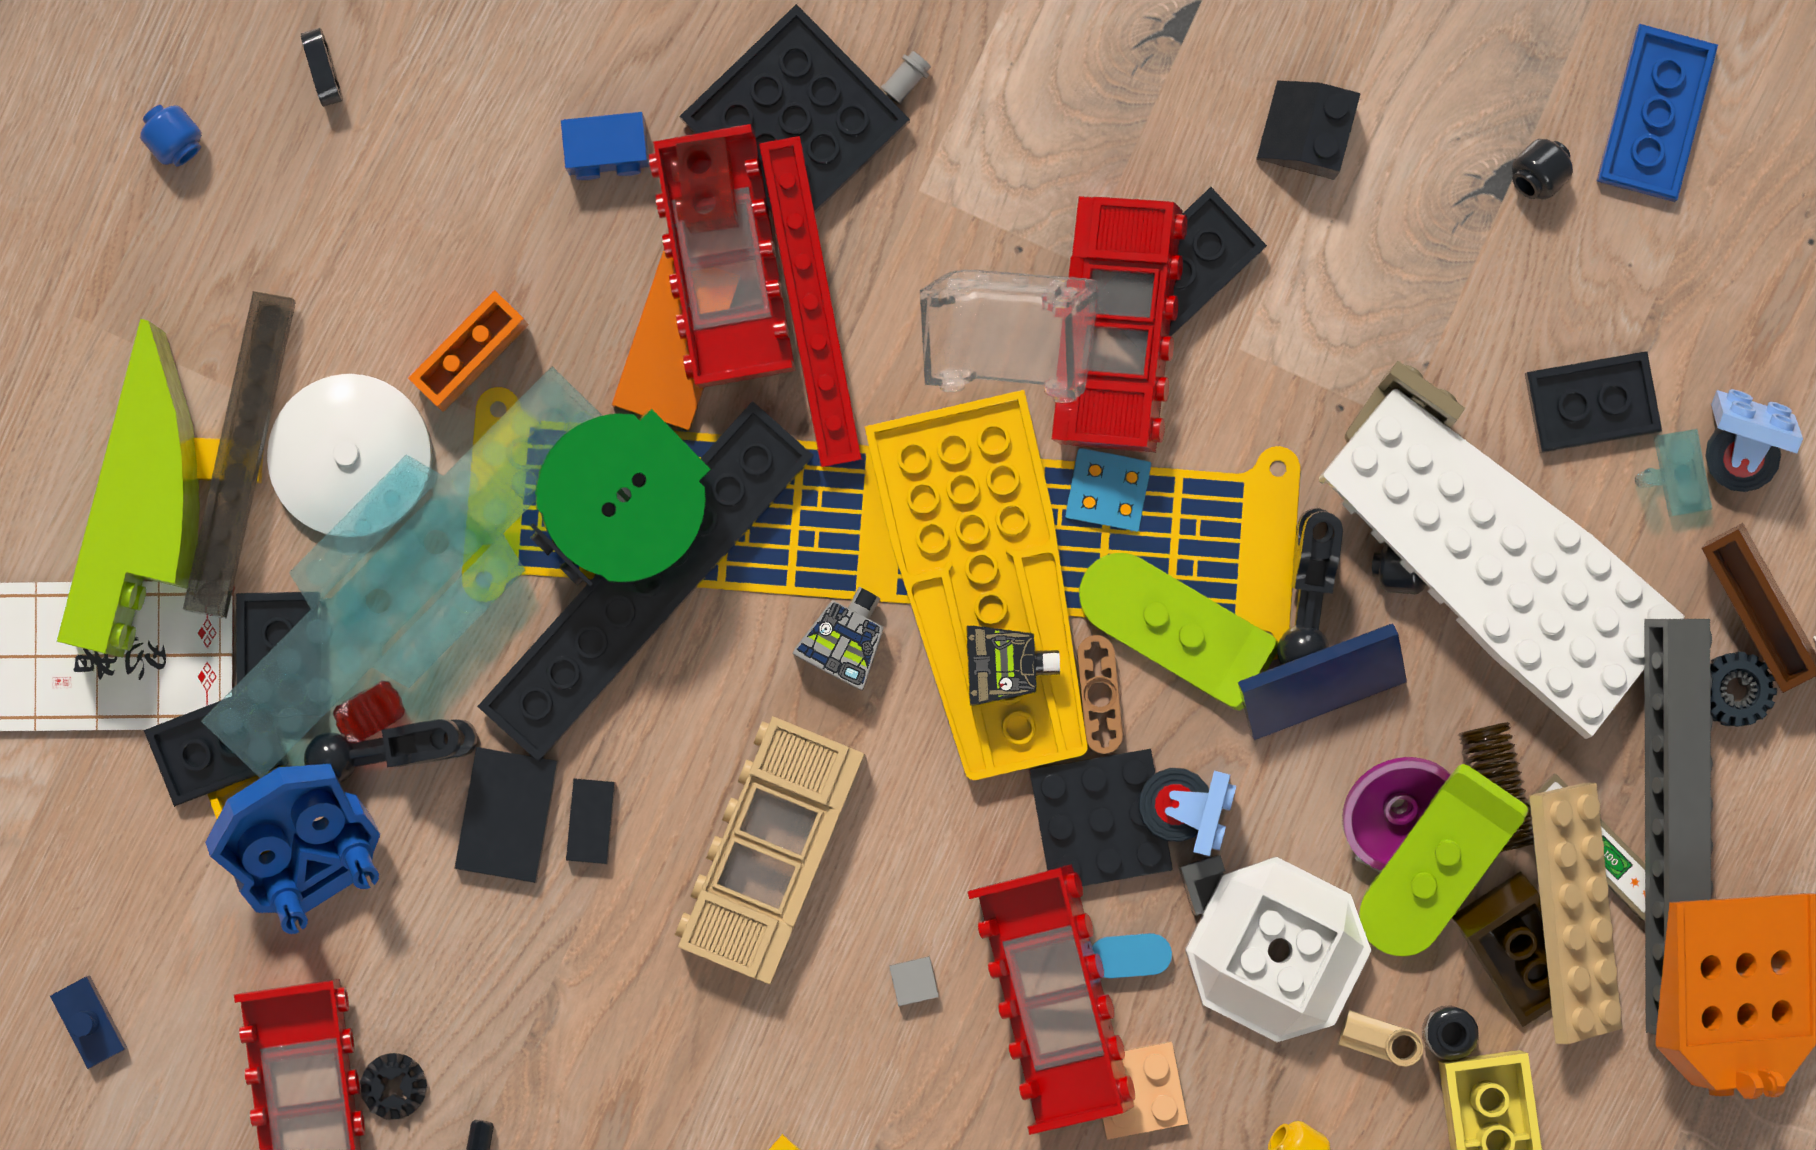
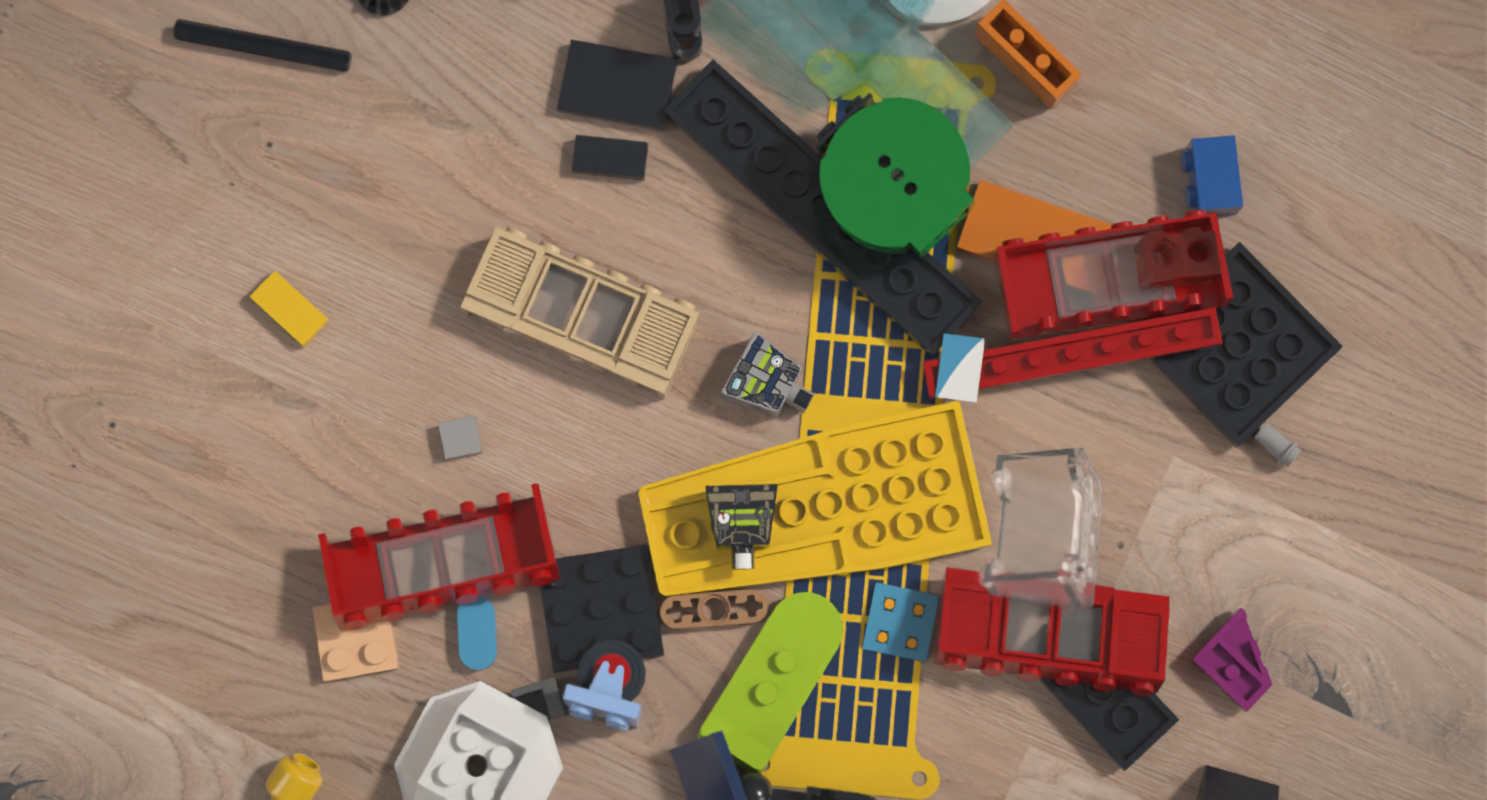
camera: 85 degrees right, 5 degrees down
none -> sticker [935,334,985,402]
none -> magenta wing [1190,608,1273,712]

